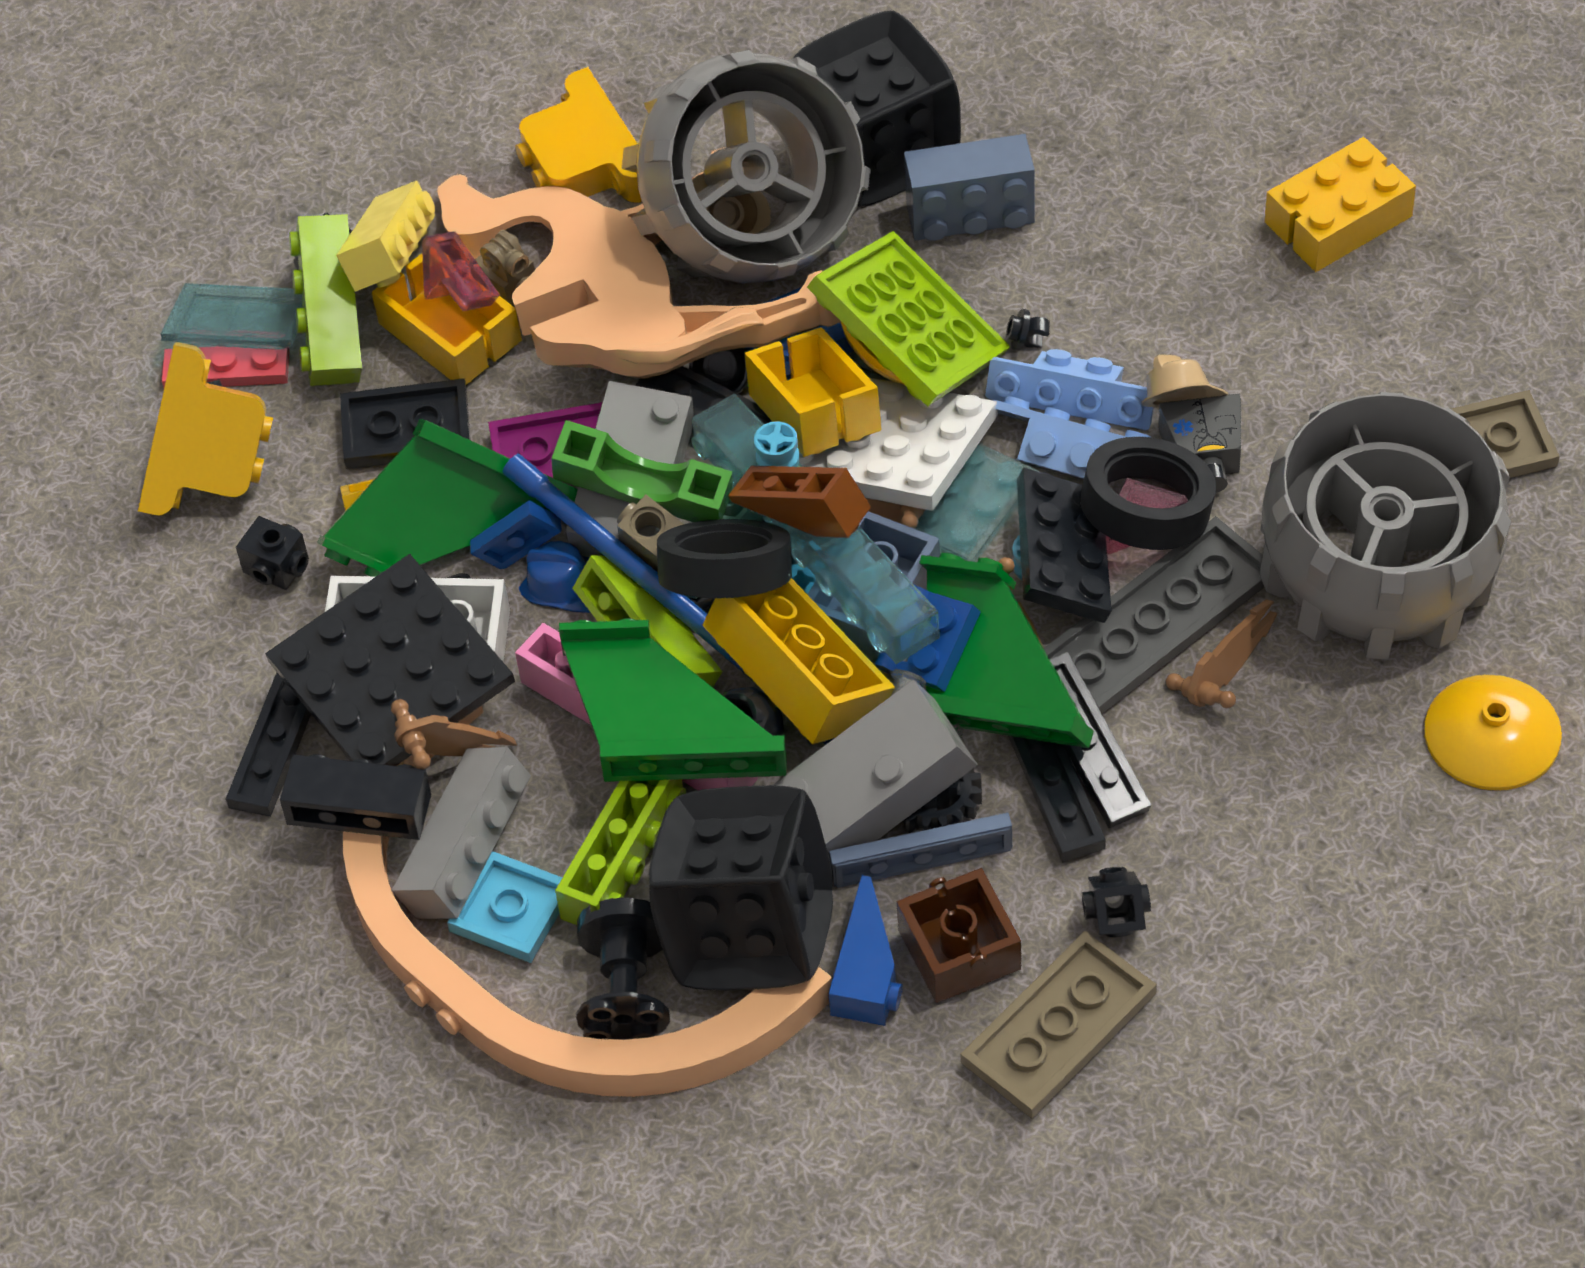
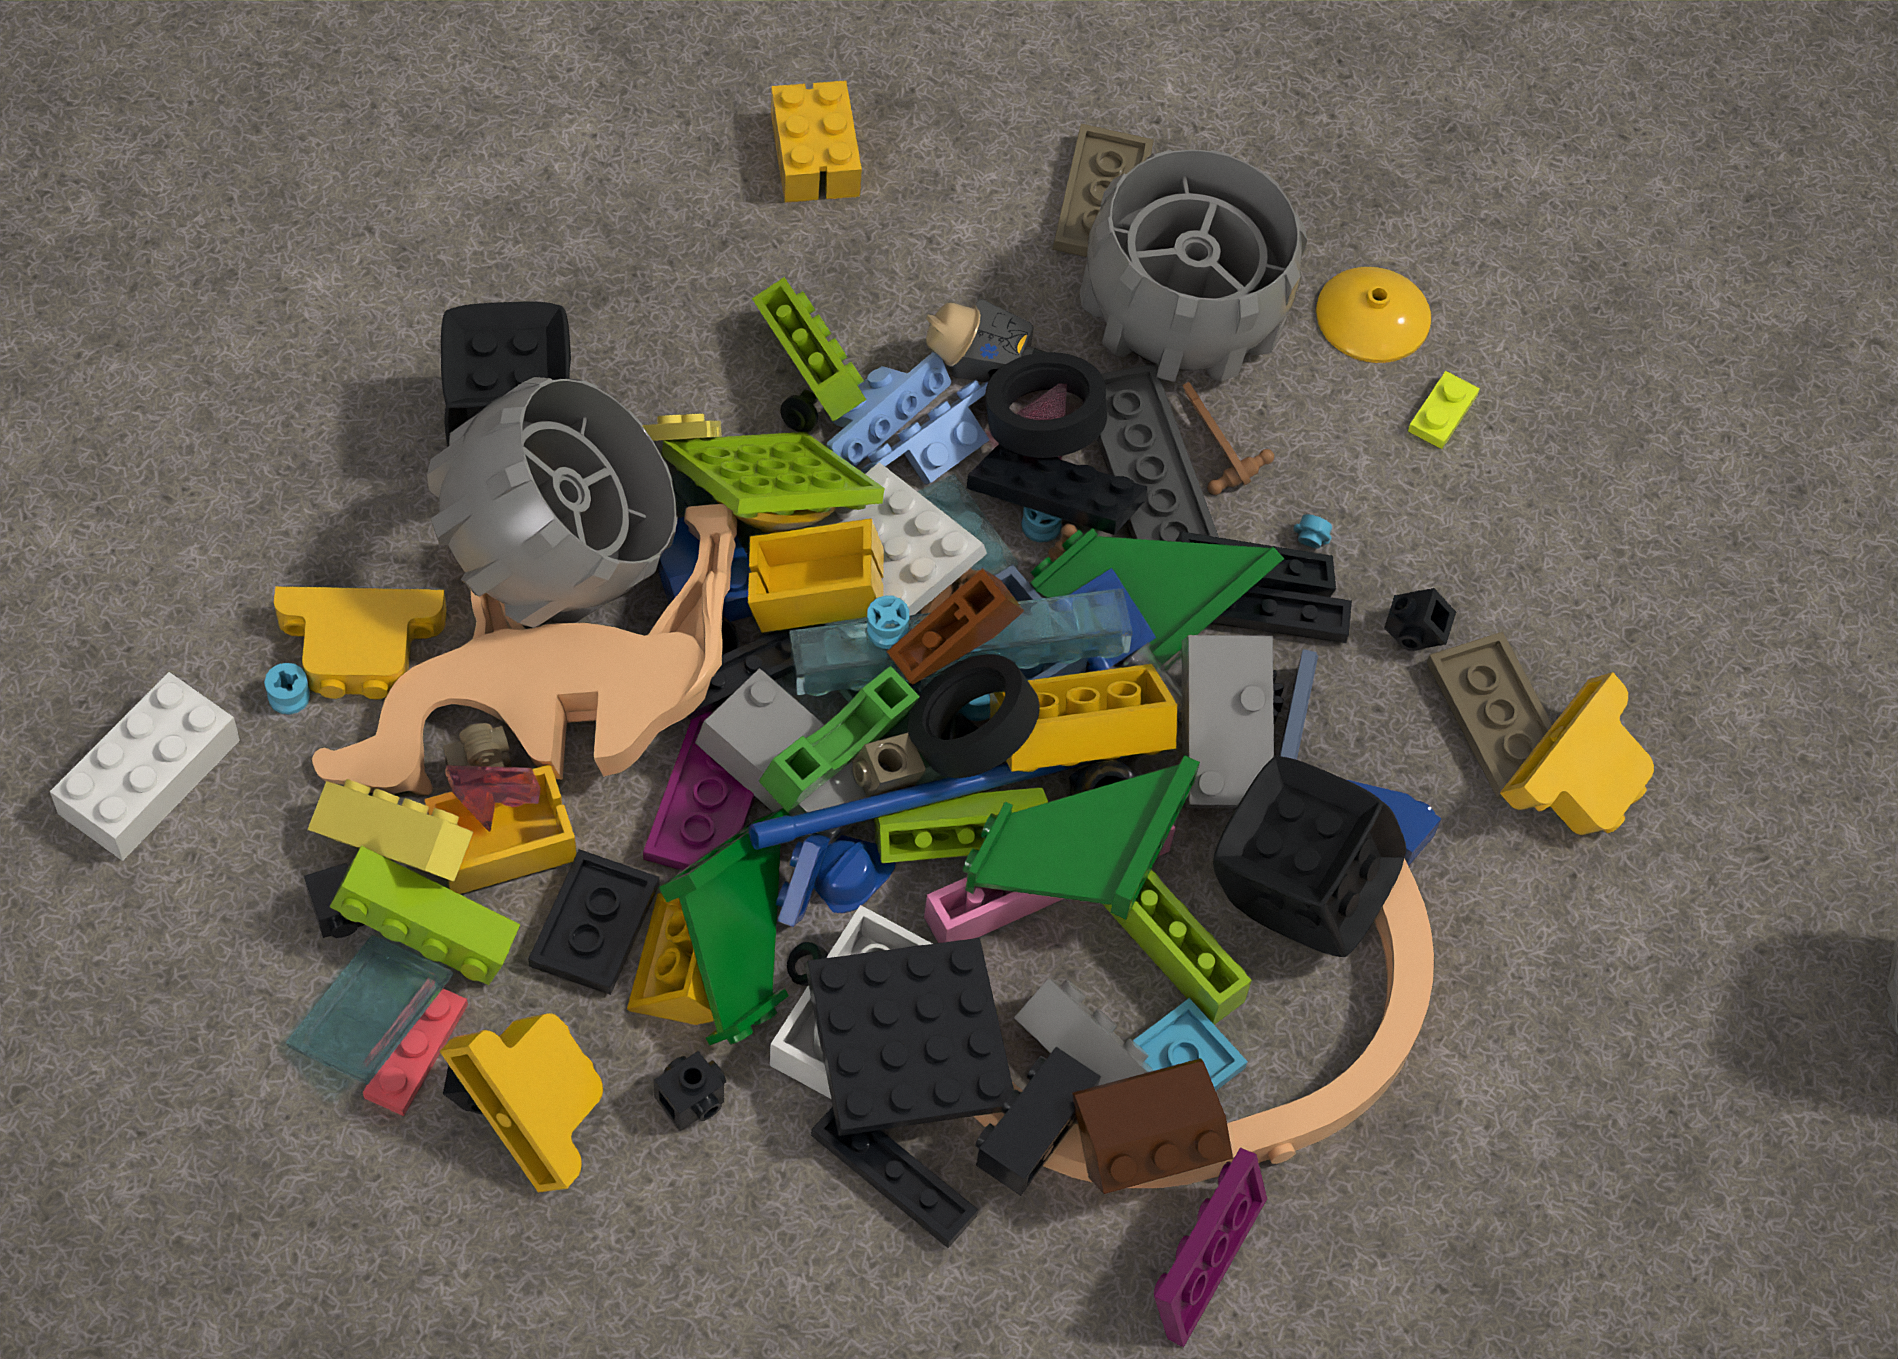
camera: 75 degrees left, 5 degrees up
medium nougat piece [391,699,517,769] -> none
black piece [576,897,670,1040] -> none
reddish brown brick [896,868,1021,1003] -> none
sand blue brick [904,134,1035,241] -> none
none -> white brick [50,672,240,861]
none -> medium azure wheel [264,663,310,715]
none -> light yellow wing [643,414,722,441]
none -> lime brick [752,277,867,422]
none -> reddish brown slope [1072,1058,1233,1194]
none -> magenta plate [1154,1147,1267,1347]
none -> medium azure plate [1294,514,1332,549]
none -> neon yellow plate [1408,371,1480,449]
none -> yellow brick [1500,672,1654,835]

